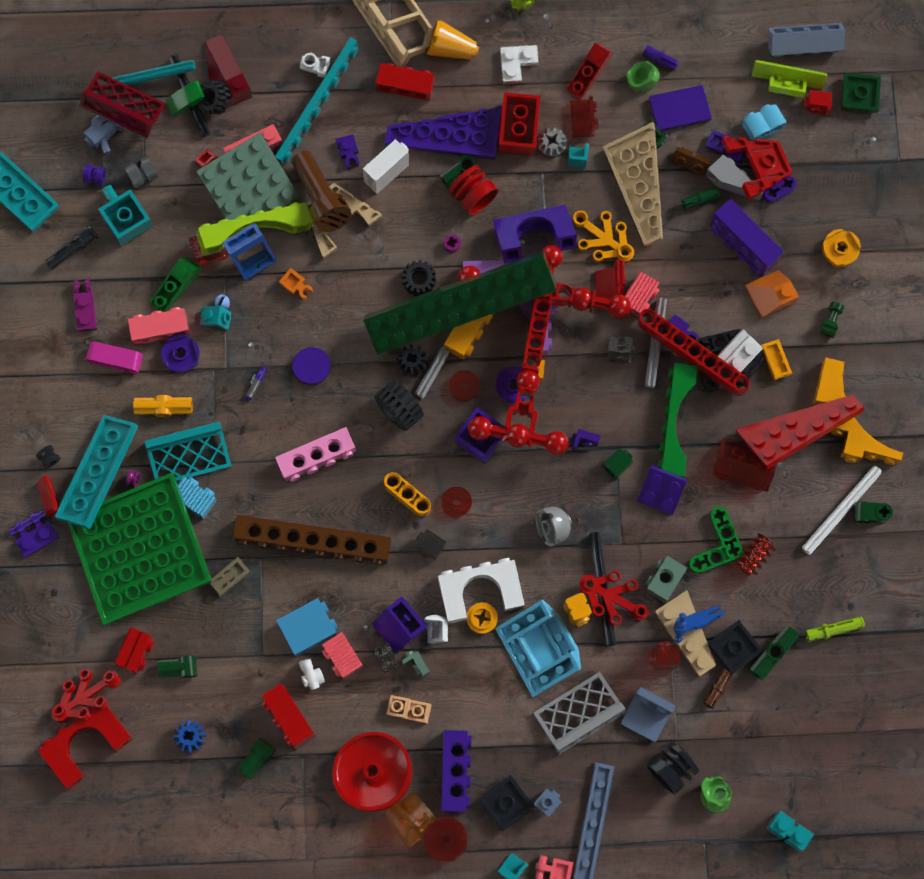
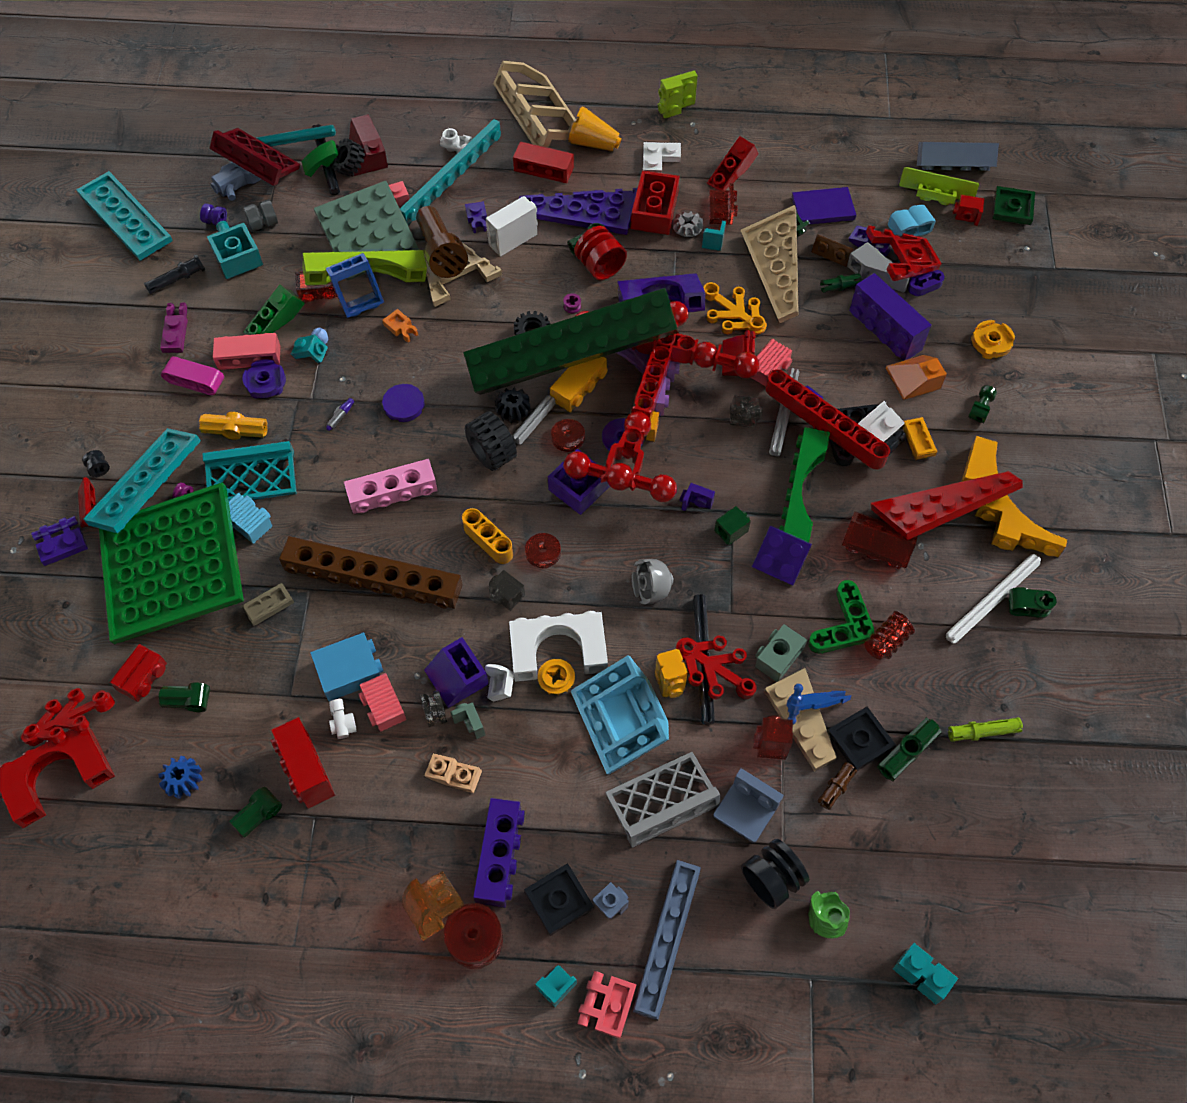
camera: 10 degrees right, 15 degrees down
red dish [333,732,413,812] -> none
bright green hair [626,61,659,93] -> none
dark purple axle [642,45,679,70] -> none

